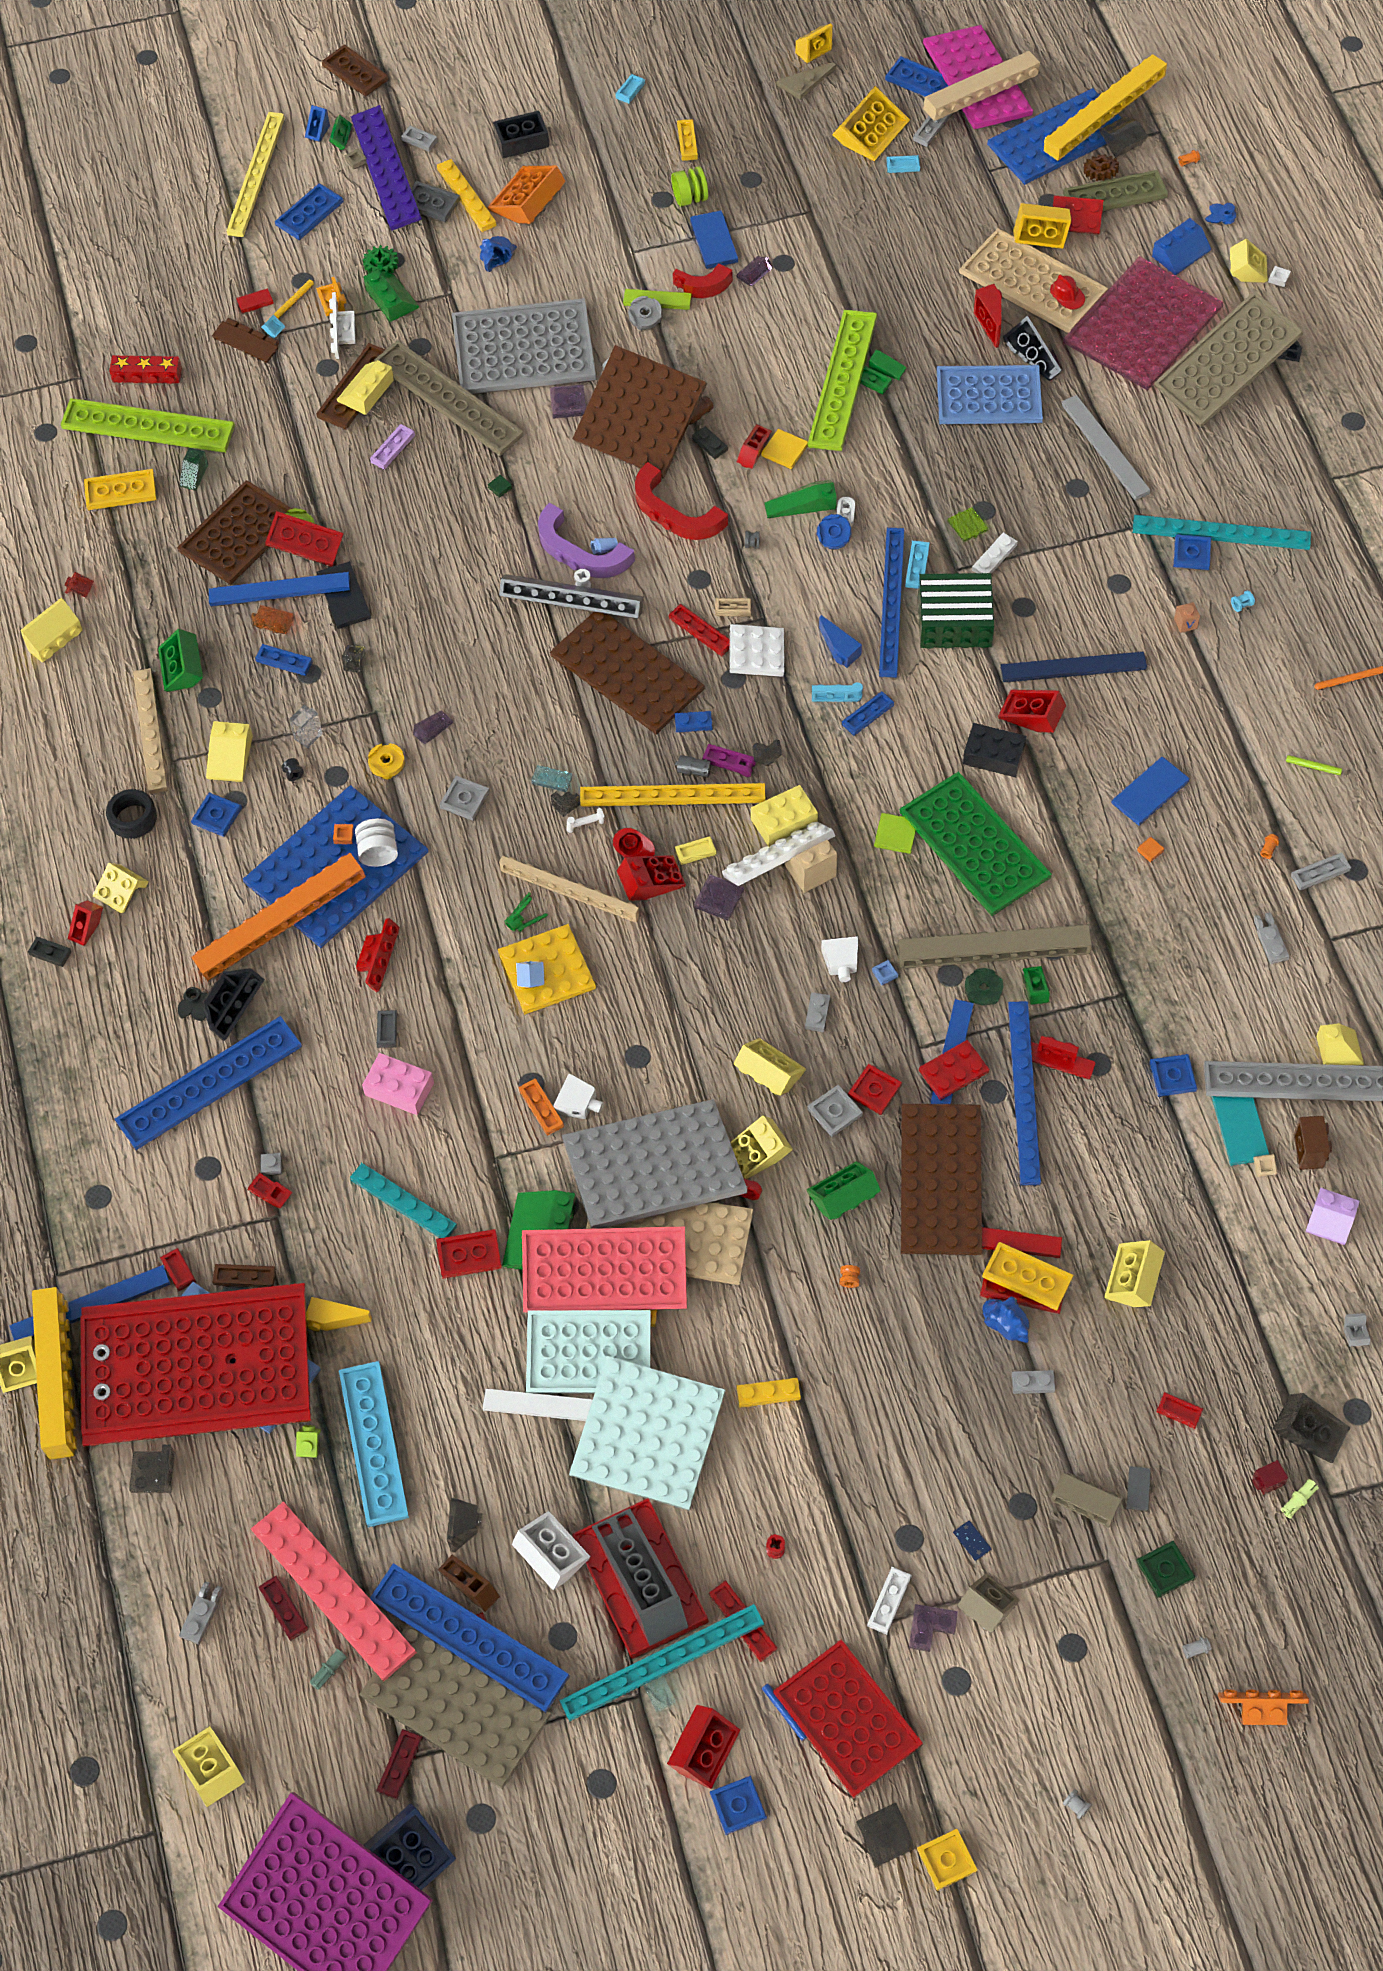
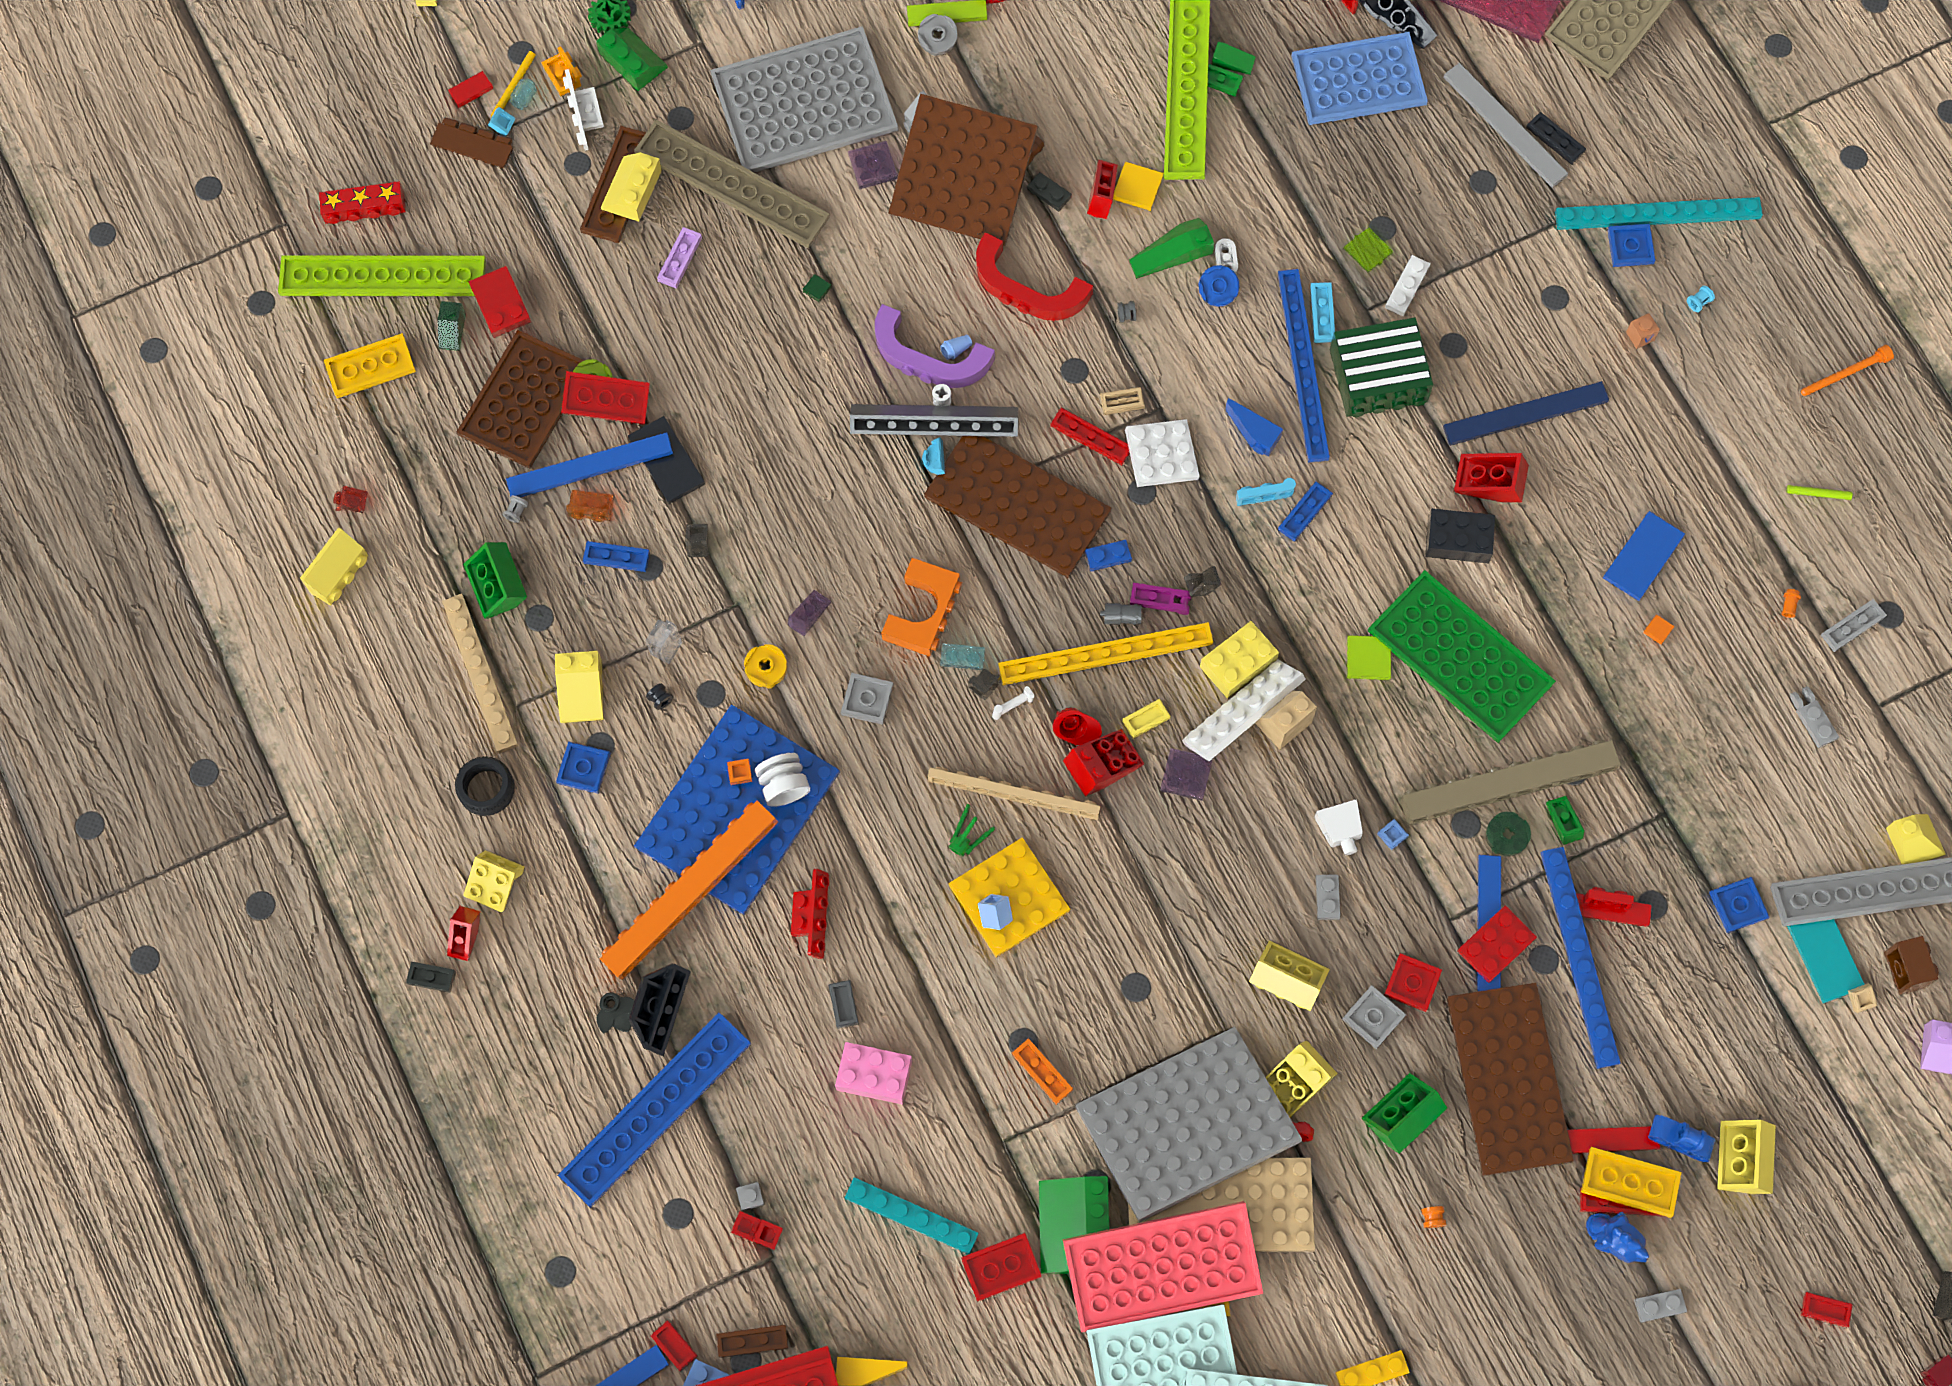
camera: 10 degrees left, 10 degrees up
white torso [554,1074,604,1119] -> none
none -> red slope [468,266,531,338]
none -> light grey bush [502,495,528,523]
none -> clear light blue brick [509,79,537,110]
none -> orange arch [881,558,962,656]
none -> medium azure tile [922,437,945,475]
none -> black tile [1526,112,1586,165]
none -> blue piece [1648,1115,1716,1162]

